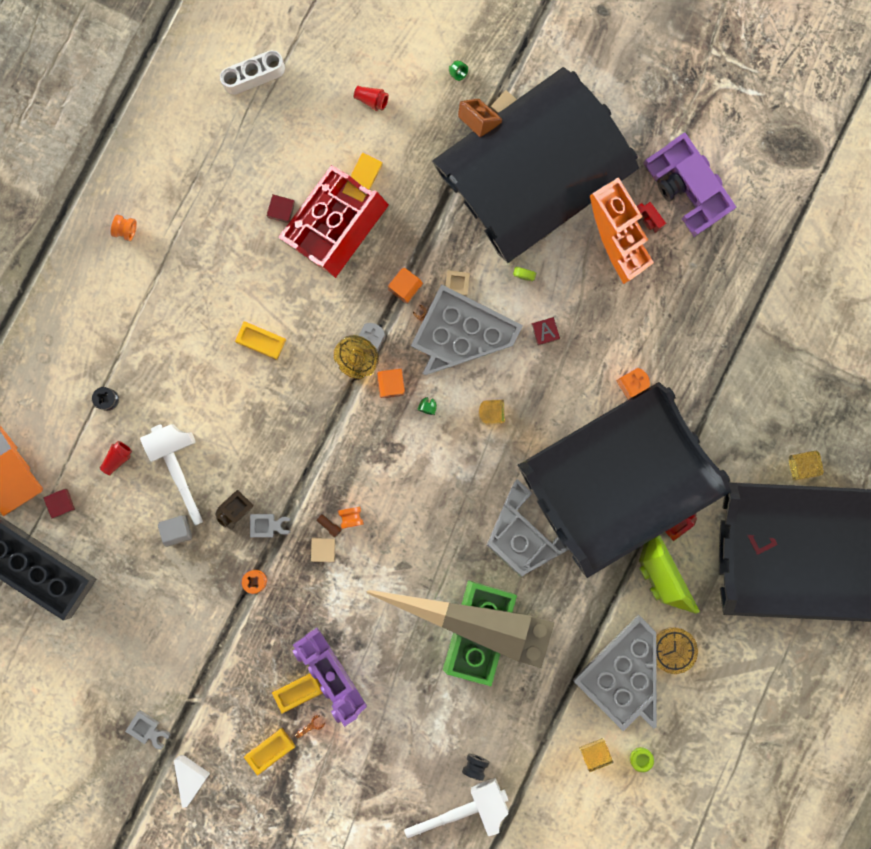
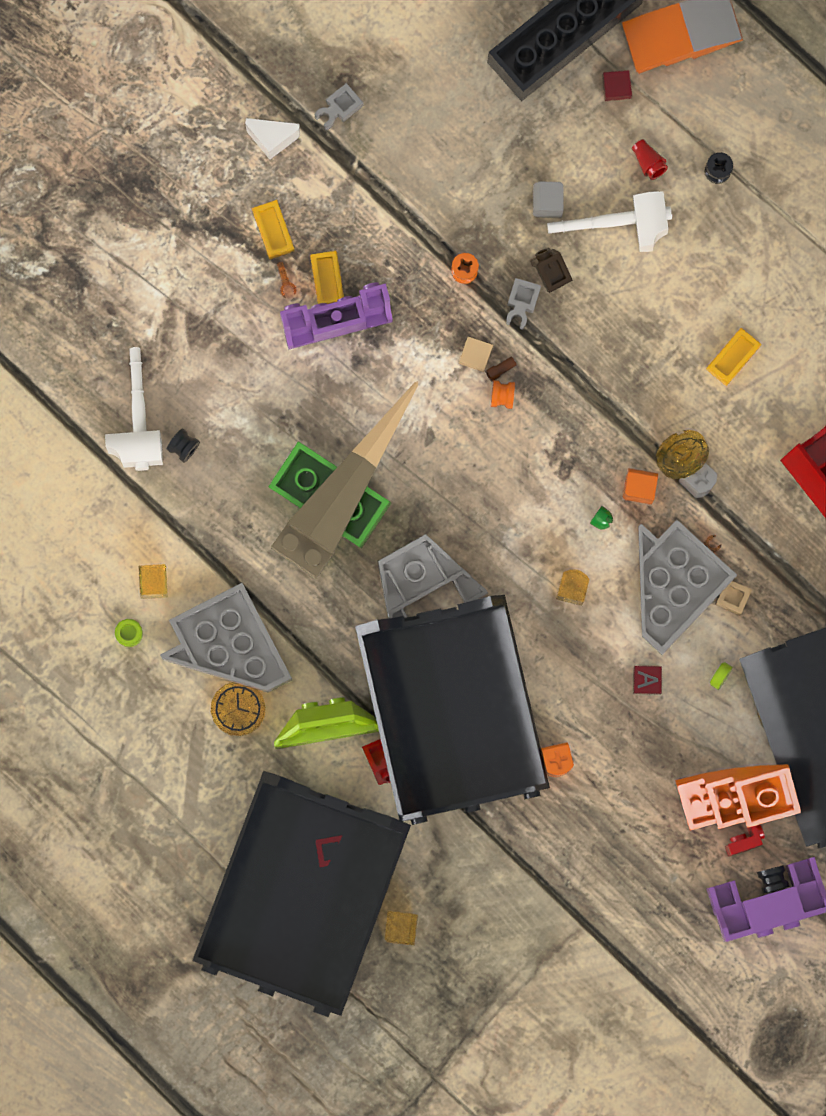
camera: 105 degrees right, 5 degrees down
orange piece [388,268,423,304] -> none

